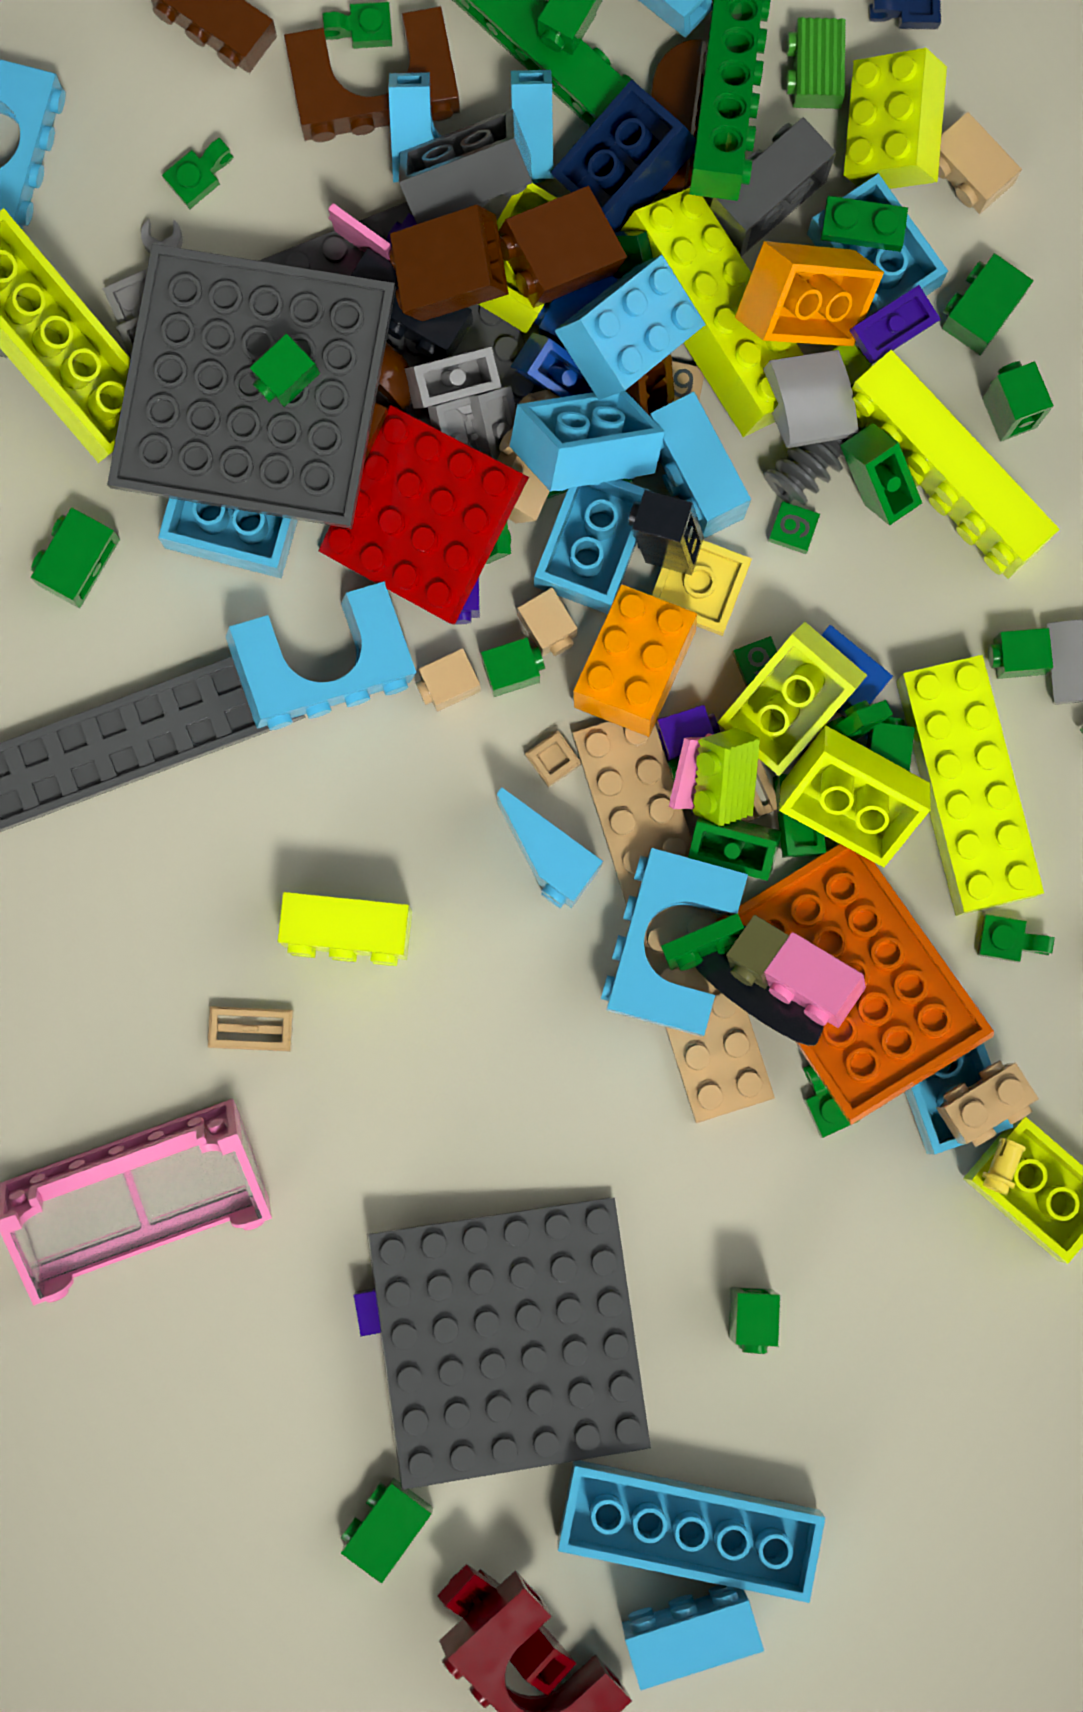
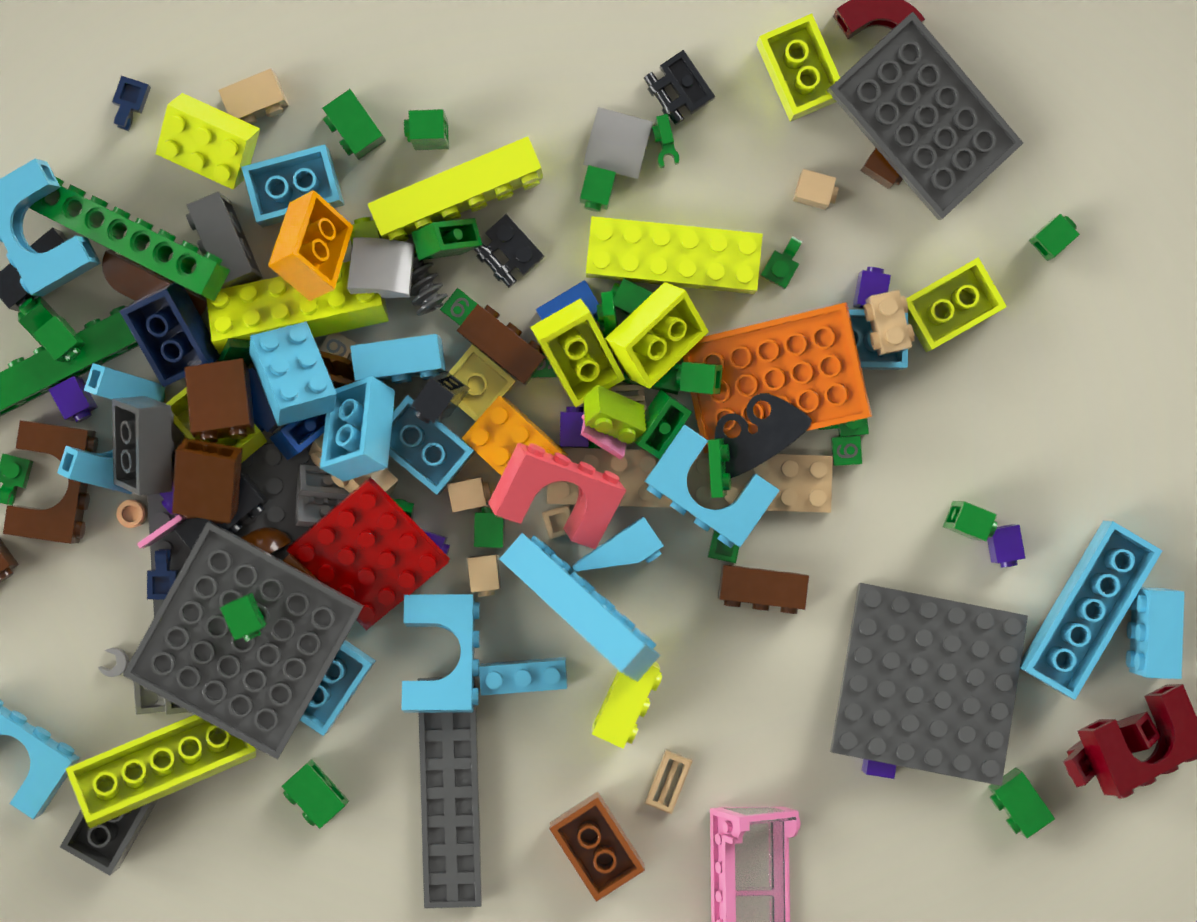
camera: 70 degrees left, 5 degrees up
green plate [162,138,233,210] -> none
light grey brick [404,347,501,409] -> none
olive brick [726,915,789,989] -> none
bright pink brick [764,932,866,1028] -> none
bright green brick [786,17,846,109] -> none
green plate [820,196,908,252] -> none
dark purple plate [849,285,941,365] -> none
light yellow pin [982,1137,1026,1195] -> none
none -> dark purple brick [48,376,98,423]
none -> light nougat tile [116,499,147,528]
none -> dark blue plate [147,549,178,600]
none -> reddish brown brick [457,304,546,386]
none -> black plate [474,214,544,288]
none -> medium azure brick [479,657,568,696]
none -> coral arch [488,442,626,550]
none -> medium azure brick [499,533,660,682]
none -> dark orange brick [549,791,645,902]
none -> green brick [677,362,723,394]
none -> green tile [708,530,739,564]
none -> reddish brown brick [718,564,809,614]
none -> green tile [831,436,862,466]
none -> dark purple brick [853,267,891,309]
none -> dark purple brick [987,524,1026,568]

